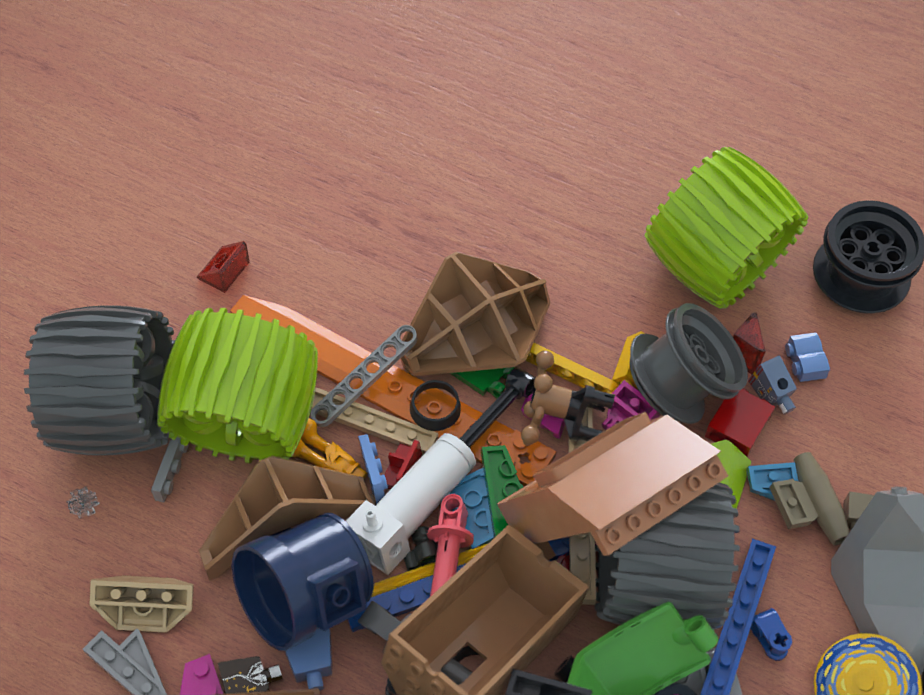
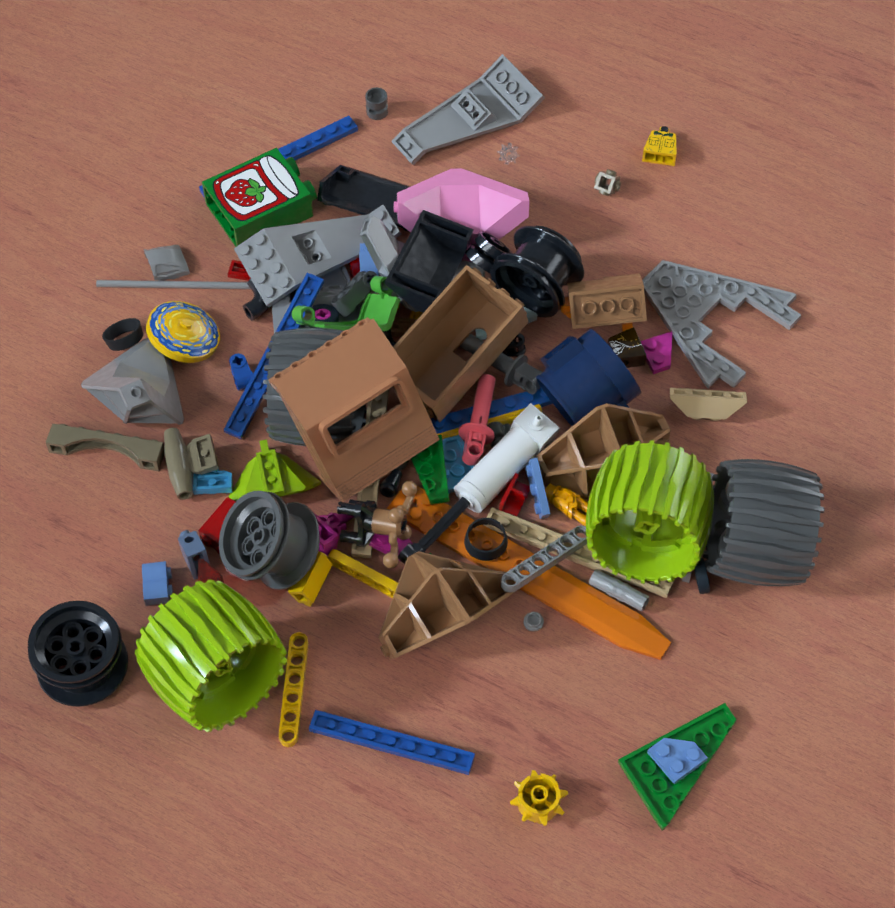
camera: 175 degrees left, 0 degrees up
clear red slope [197,241,250,293] -> none
none -> yellow beam [279,632,308,747]
none -> blue plate [309,710,475,775]
none -> yellow brick [510,770,568,826]
none -> light grey plate [523,612,544,632]
none -> green wing [618,703,736,831]
none -> medium blue plate [647,738,708,785]

